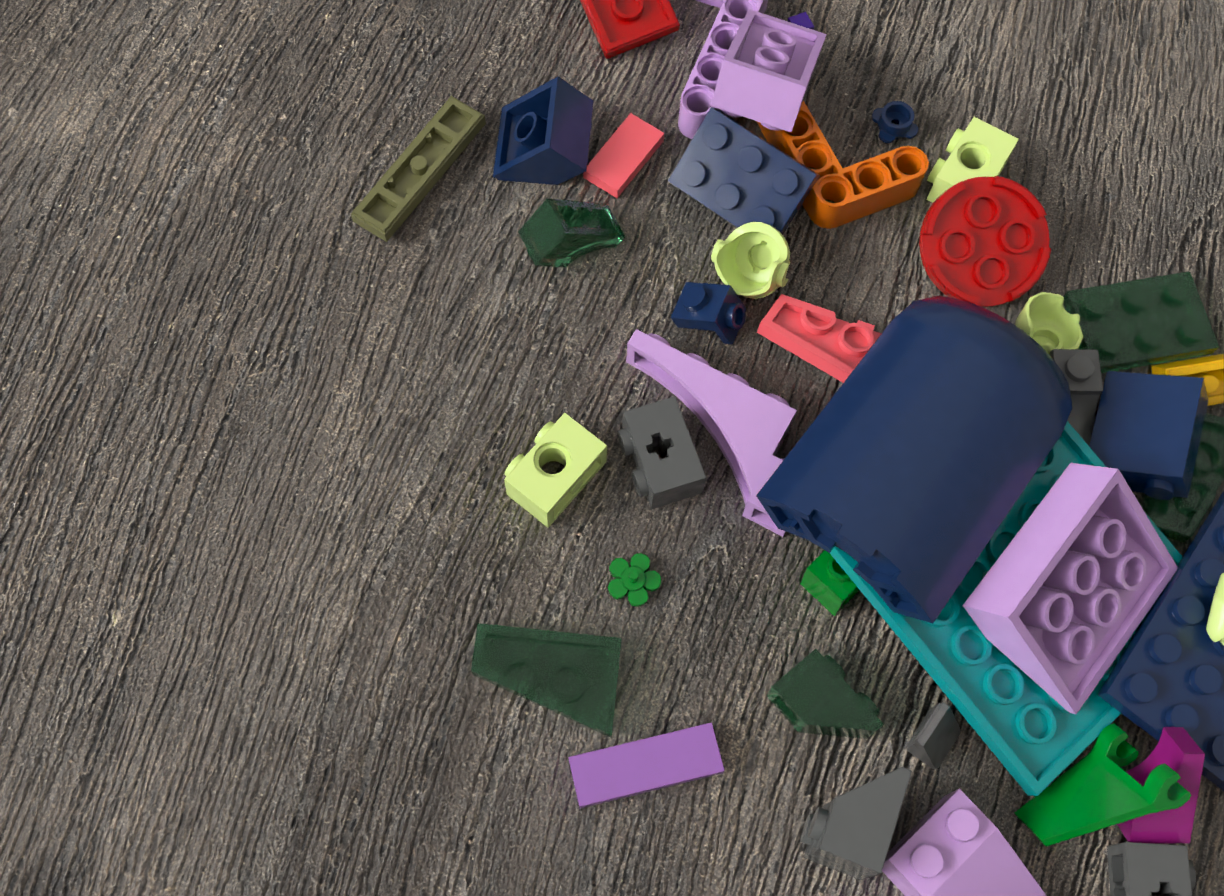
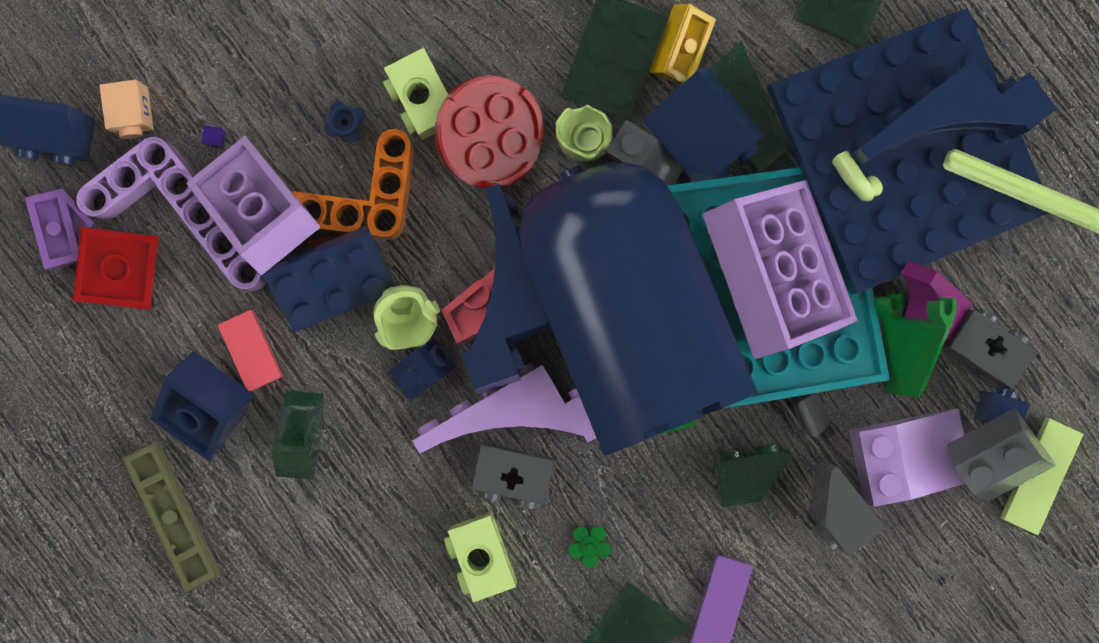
camera: 55 degrees left, 20 degrees up
none -> dark blue arch [462,183,551,395]

